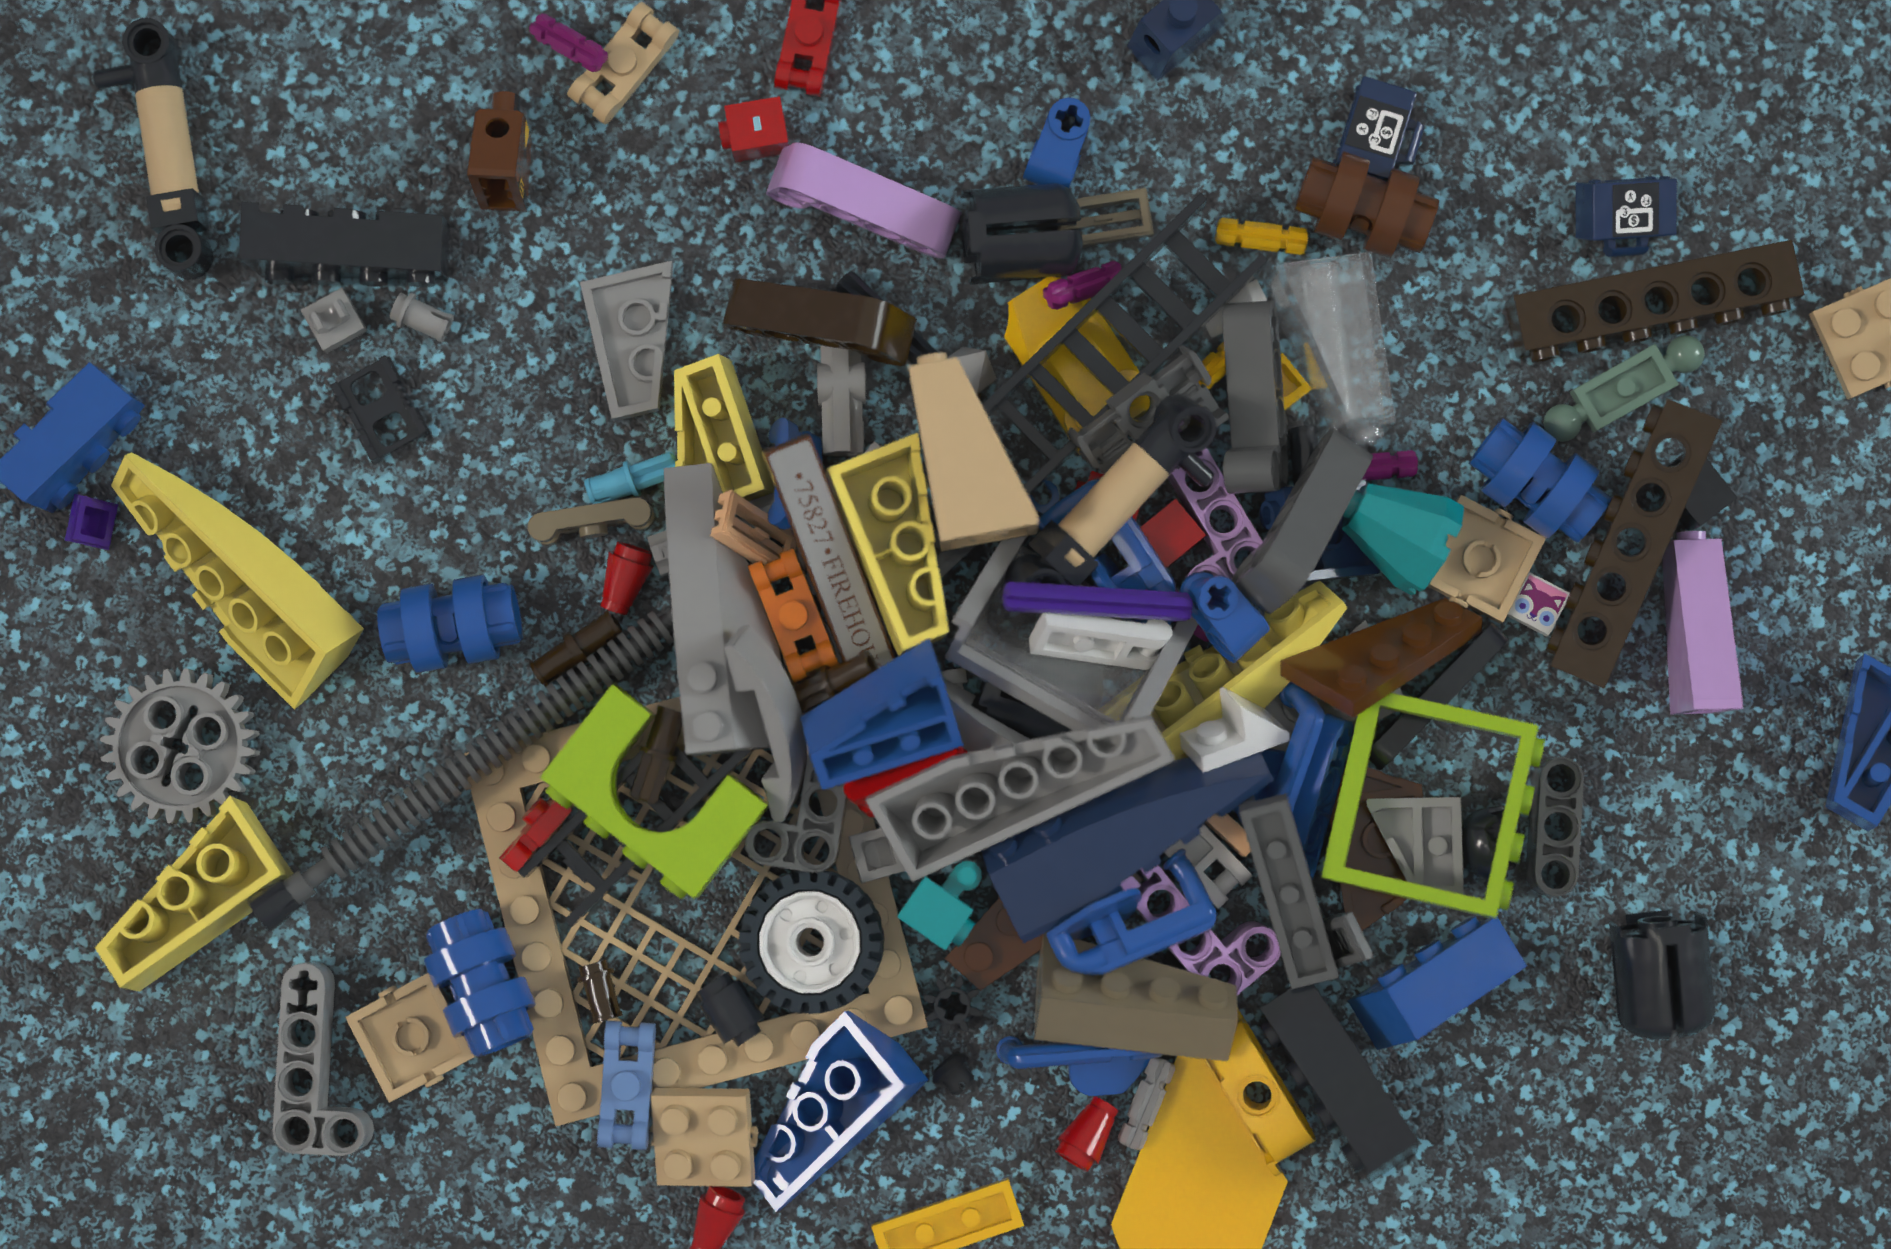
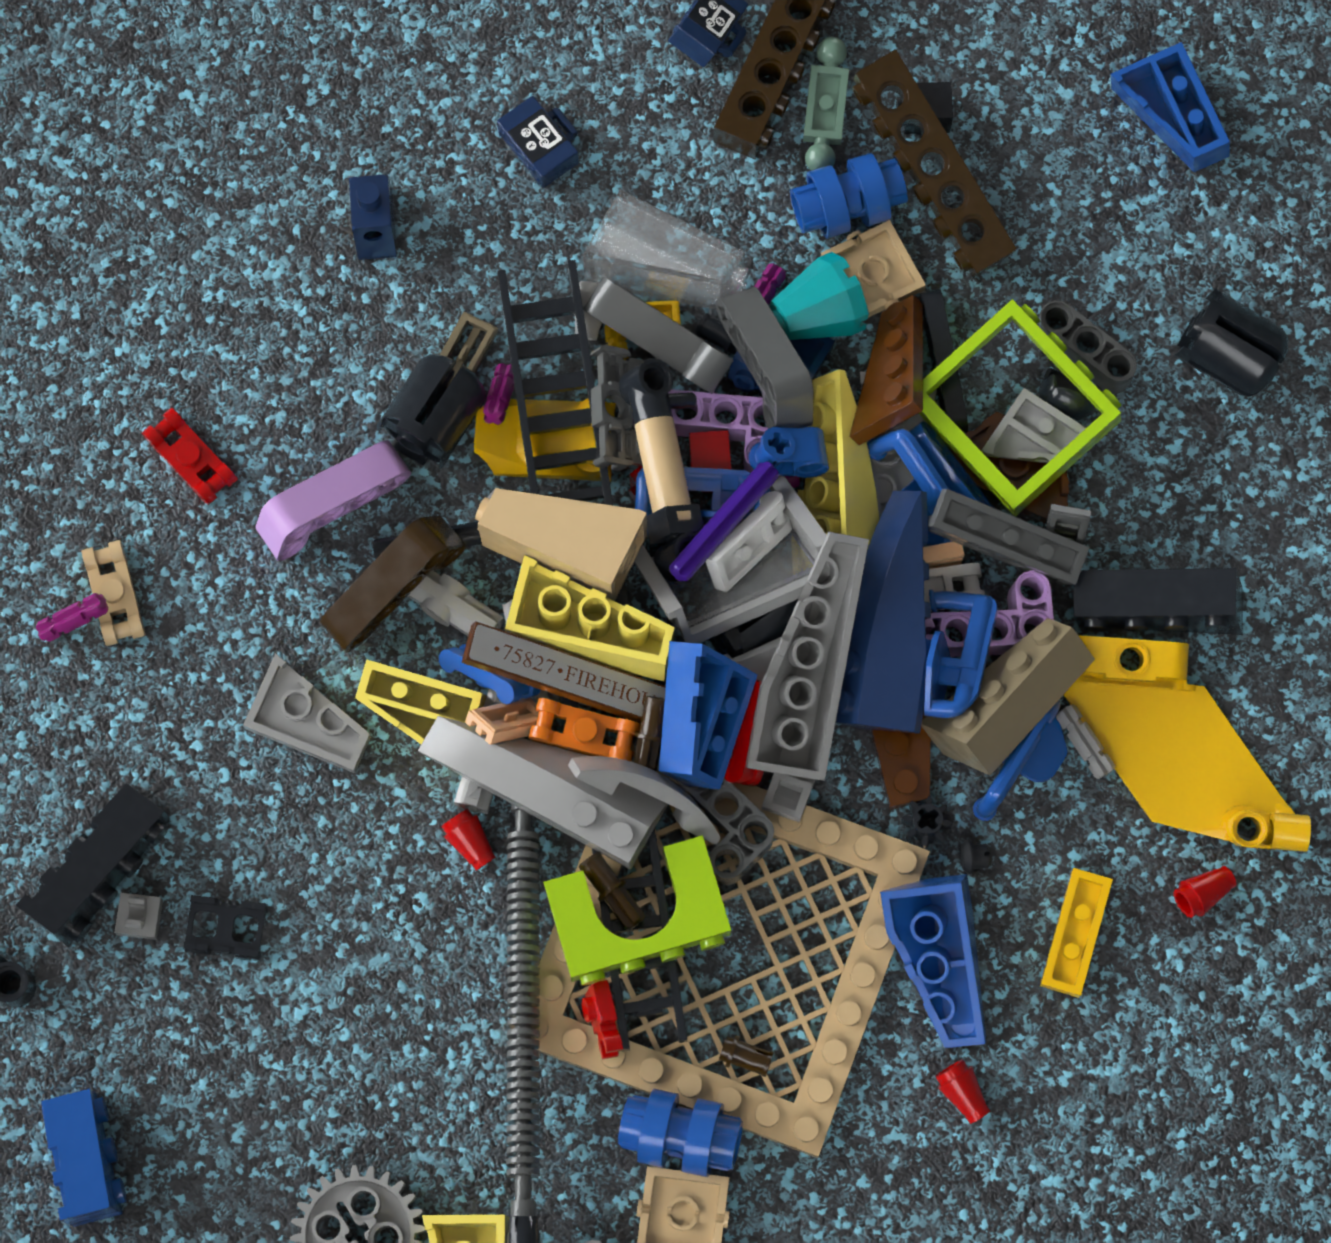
camera: 55 degrees left, 10 degrees down
dark purple slope [65,494,119,550] -> none
light yellow wedge [111,452,364,709] -> none
blue piece [377,574,523,673] -> none
light grey pin [389,292,454,343] -> none
reddish brown torso [467,91,532,212] -> none
dark tan plate [528,498,655,546] -> none
dark brown pin [529,610,625,688] -> none
medium azure axle [584,452,677,504] -> none
medium blue plate [597,1020,656,1150] -> none
tan plate [650,1088,758,1187] -> none
black brick [696,971,764,1047] -> none
red brick [718,96,789,163] -> none
wheel [739,870,885,1014] -> none
teal brick [897,861,982,950] -> none
blue piece [1022,97,1091,188] -> none
red cone [1055,1096,1118,1172] -> none
white slope [1180,687,1290,773] -> none
yellow axle [1215,218,1308,255] -> none
reddish brown piece [1294,151,1440,258] -> none
blue wedge [1347,916,1527,1050] -> none
tile [1507,572,1570,636] -> none
lavender slope [1663,531,1743,715] -> none

